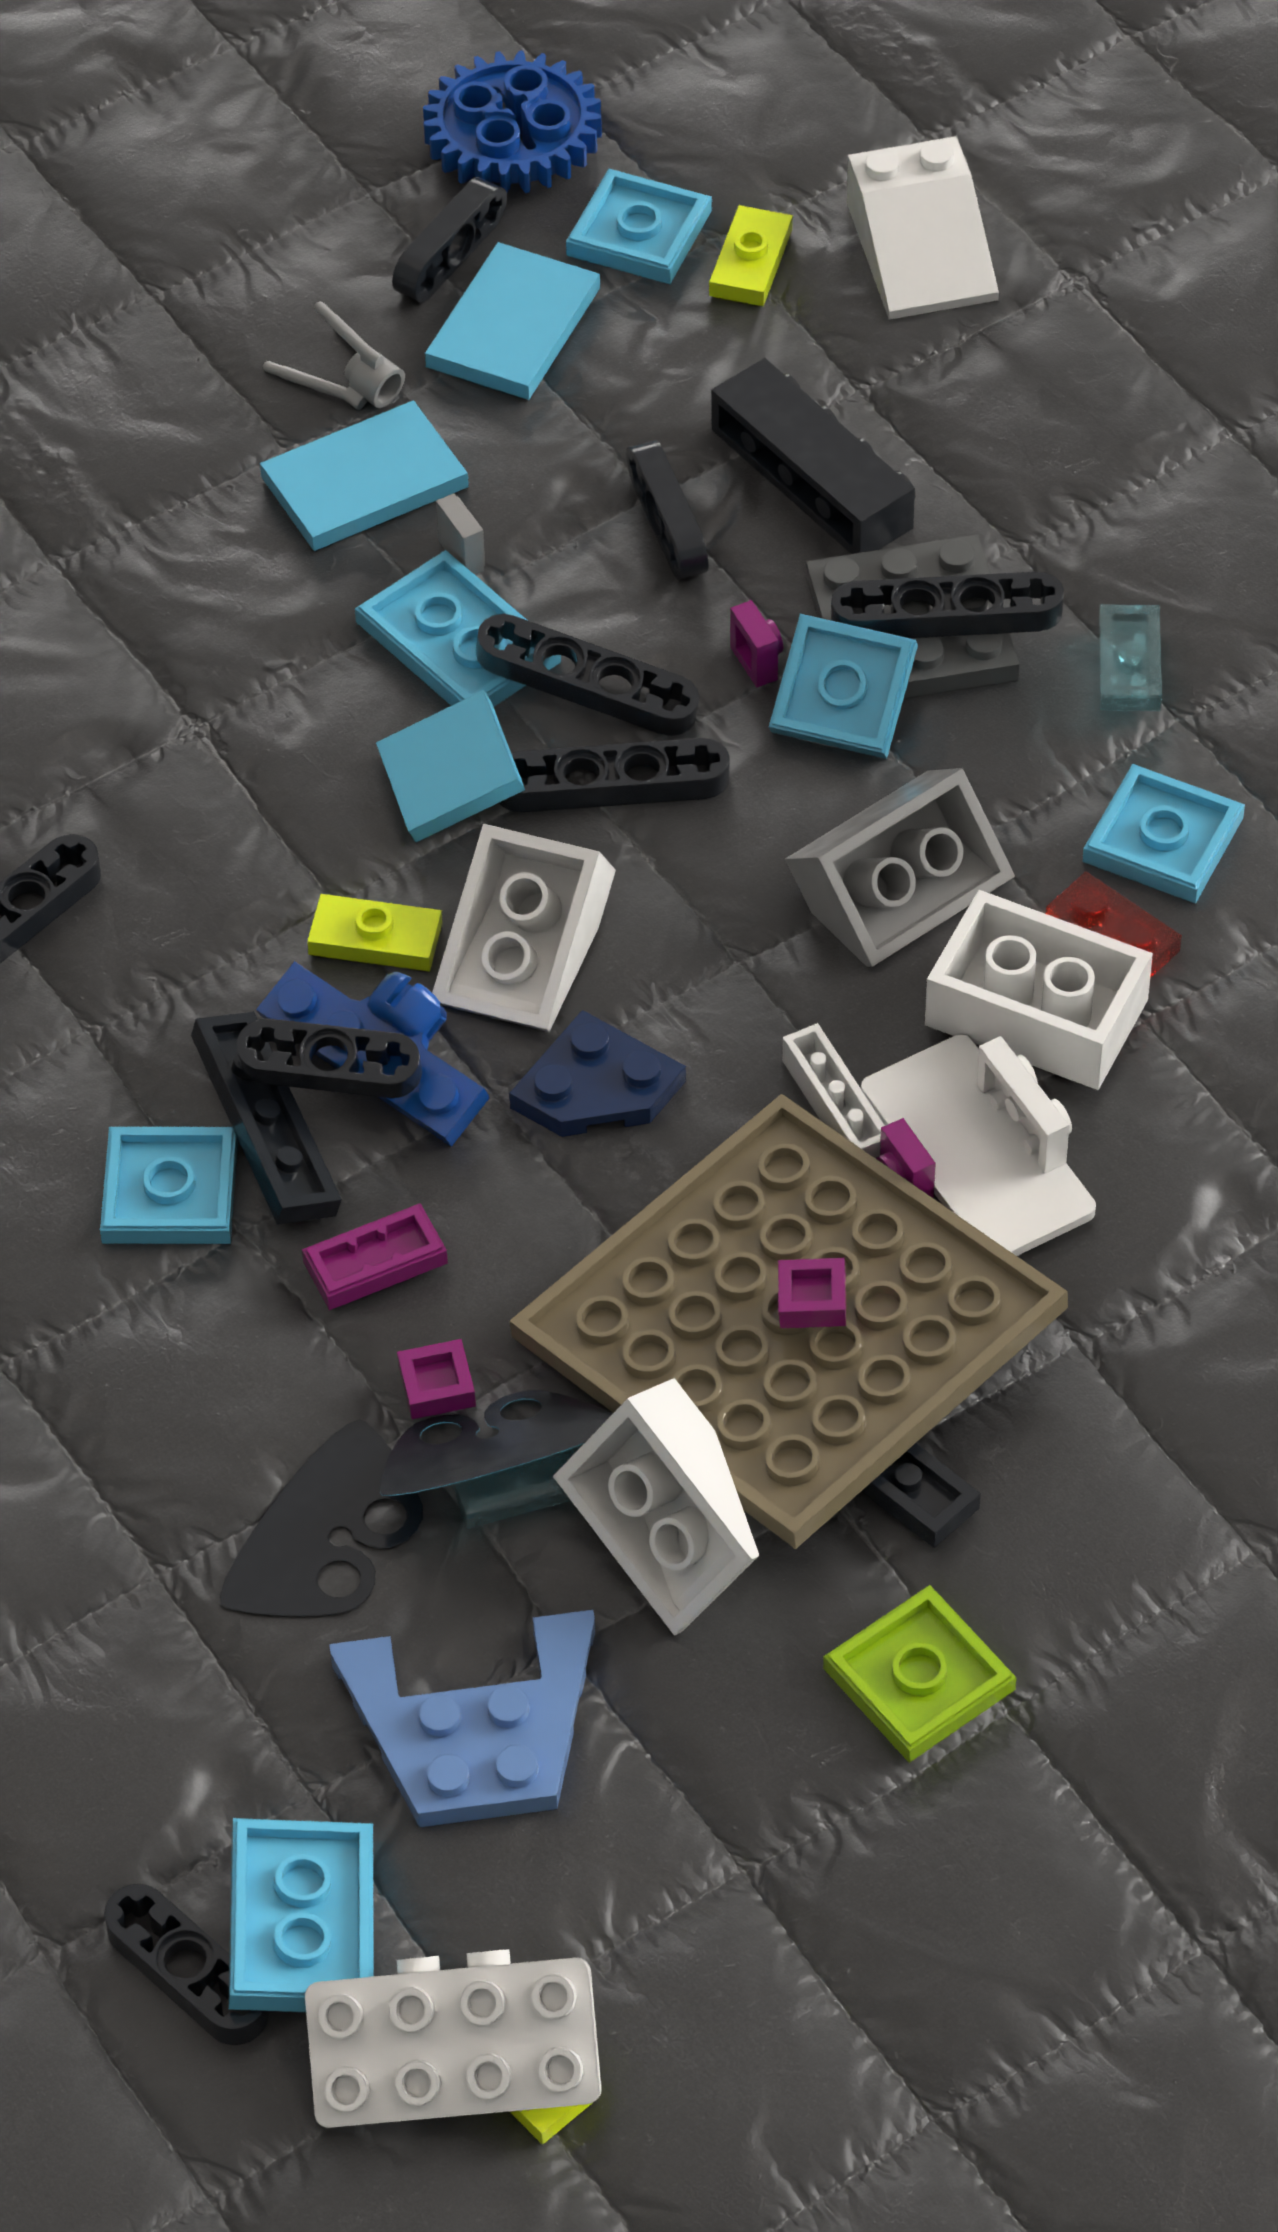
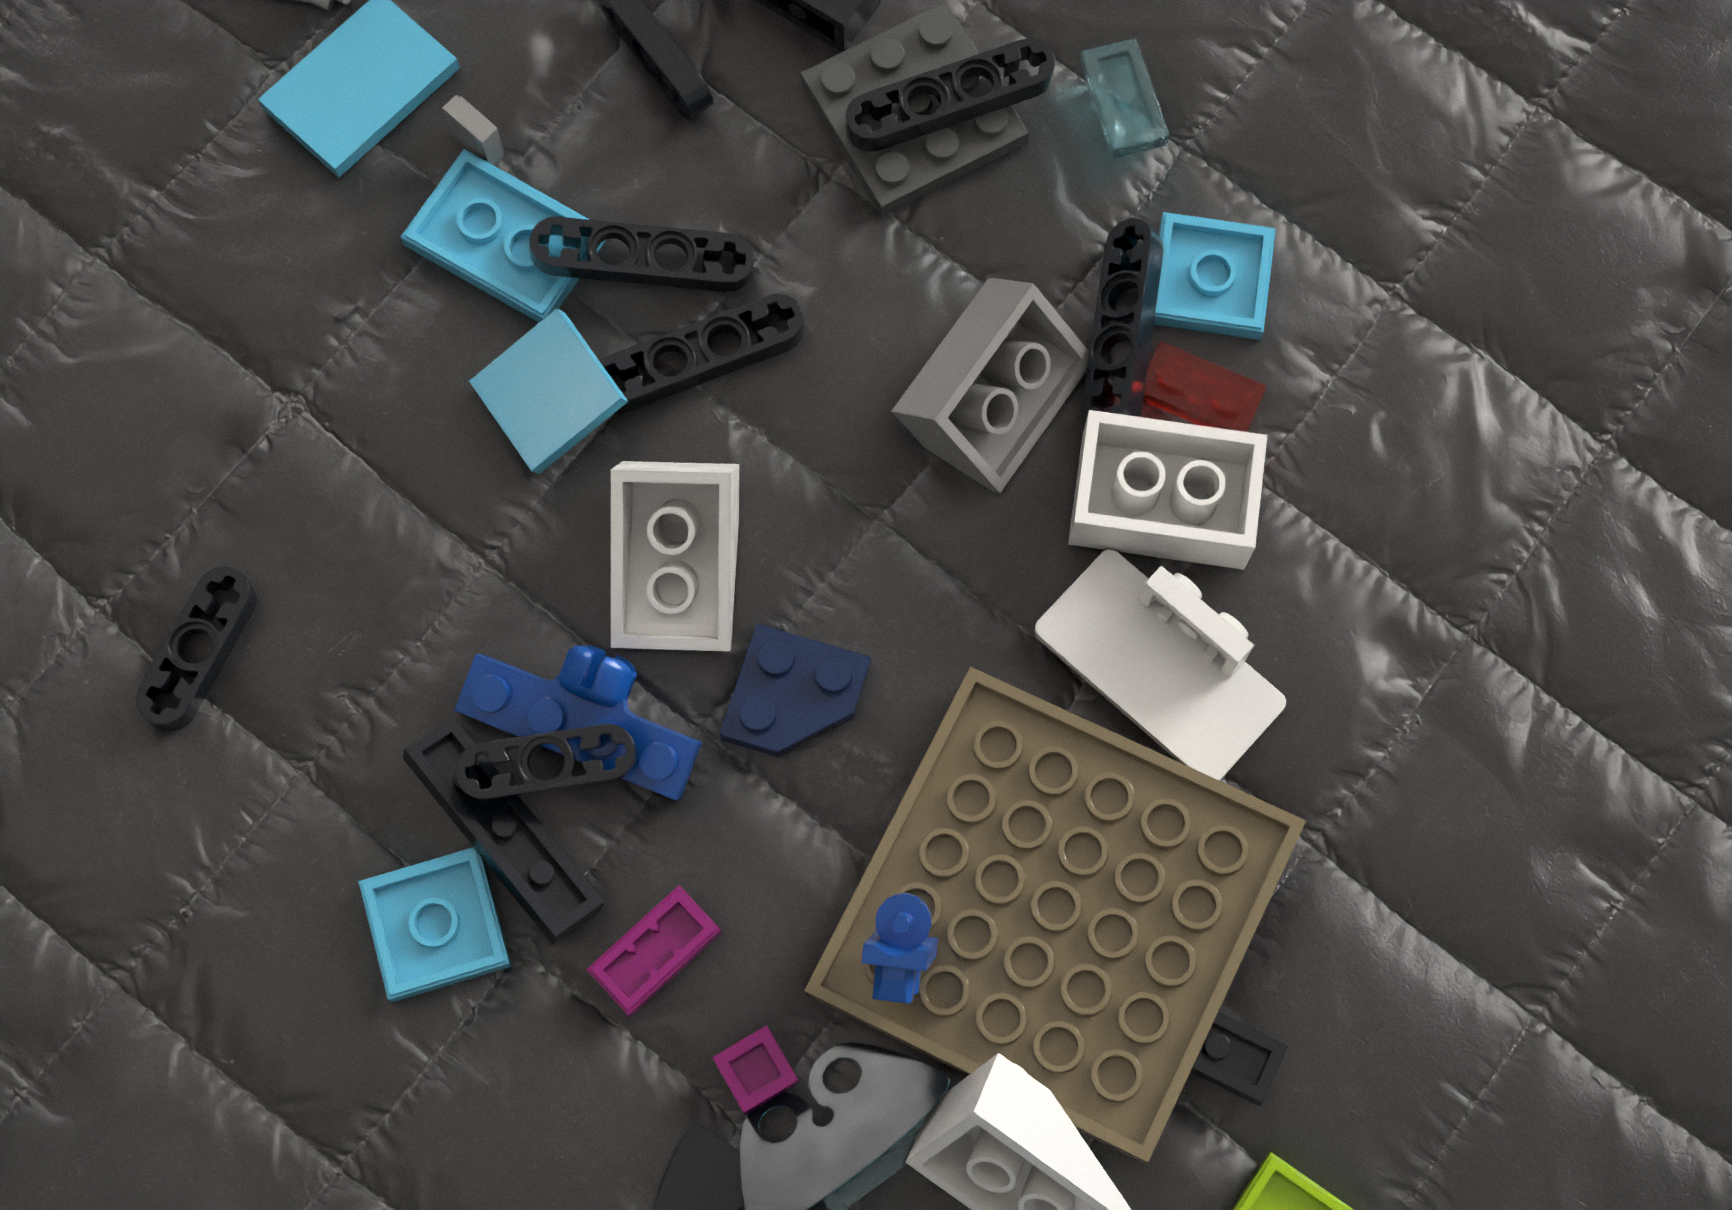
camera: 20 degrees left, 20 degrees up
neon yellow plate [307,894,443,972] -> none
magenta plate [730,600,784,688] -> none
medium azure tile [769,614,918,759] -> none
magenta plate [778,1258,846,1329] -> none
white piece [782,1023,885,1159] -> none
magenta plate [876,1118,936,1199] -> none
none -> blue hips [861,893,938,1003]
none -> black beam [1082,218,1164,418]

